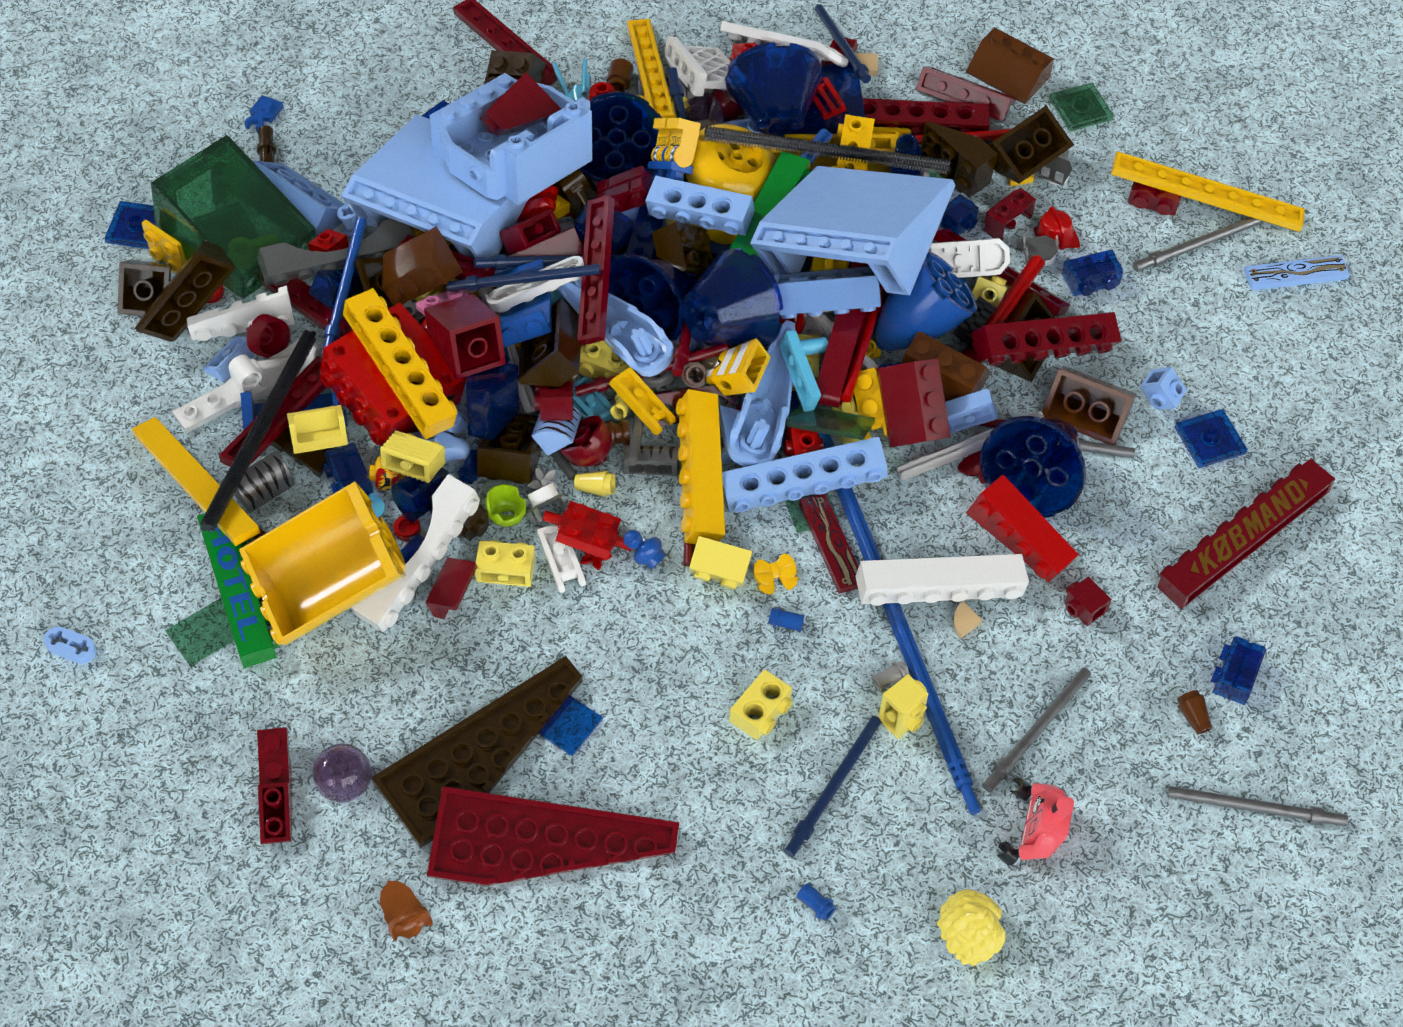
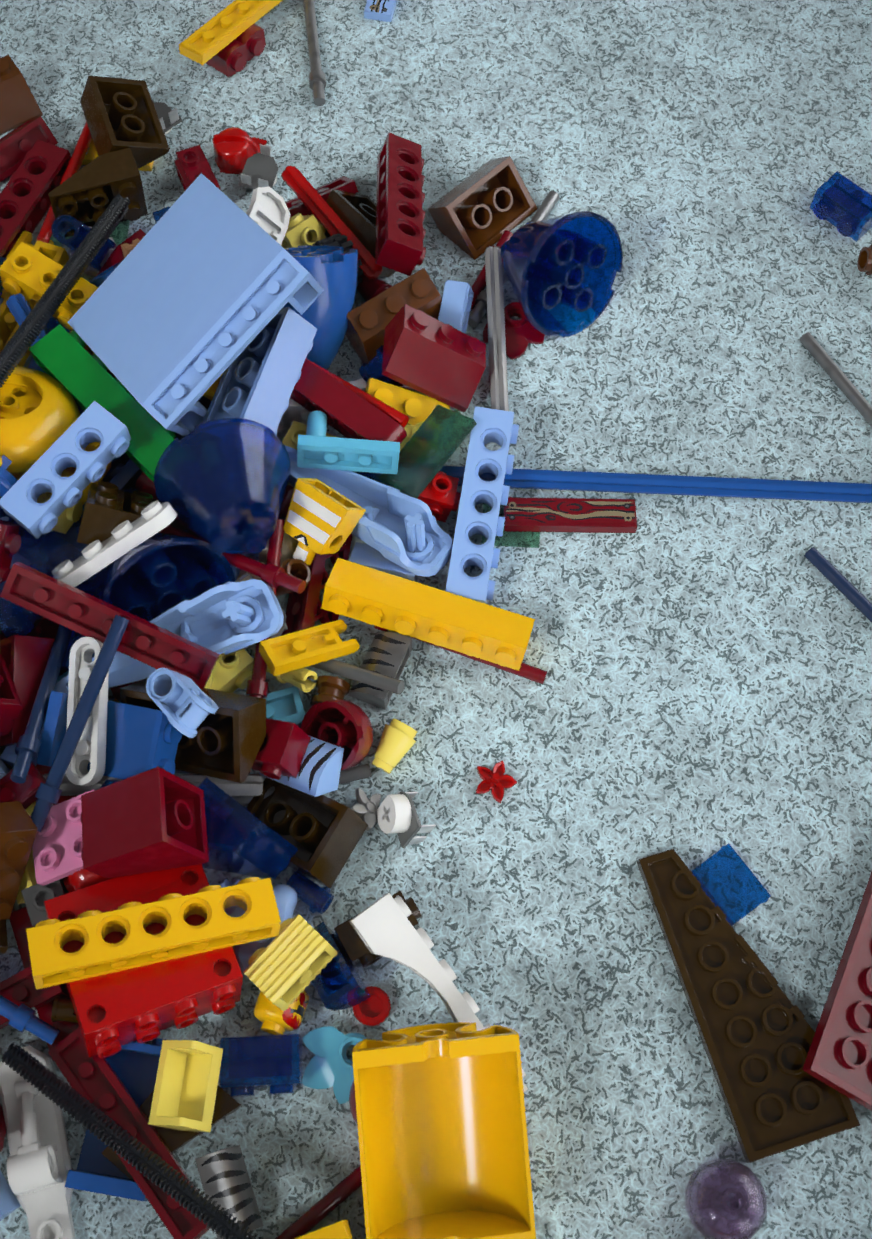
camera: 70 degrees left, 10 degrees up
clear blue pin [400,534,425,564] -> none
dark red panel [425,557,478,620] -> none
light yellow brick [475,540,536,587] -> none
lime hair [485,484,527,527] -> none
white hinge [537,524,586,593] -> none
red plate [542,500,631,559] -> none
blue animal [623,530,667,570] -> none
light yellow brick [689,536,752,590] -> none
light yellow brick [729,669,793,740] -> none
yellow piece [753,553,798,595] -> none
blue pin [768,606,805,632] -> none
white brick [856,554,1029,606] -> none
light grey pin [871,661,910,692] -> none
light yellow brick [879,674,928,739] -> none
tan tile [953,601,982,639] -> none
red wedge [966,475,1079,582] -> none
clear green plate [1049,82,1114,132] -> none
clear blue brick [1062,249,1123,296] -> none
dark red brick [1064,576,1112,626] -> none
light blue brick [1140,367,1187,410] -> none
dark red brick [1157,458,1335,609] -> none
clear blue plate [1174,409,1248,469] -> none
none -> white plate [52,501,177,587]
none -> light blue piece [146,668,219,738]

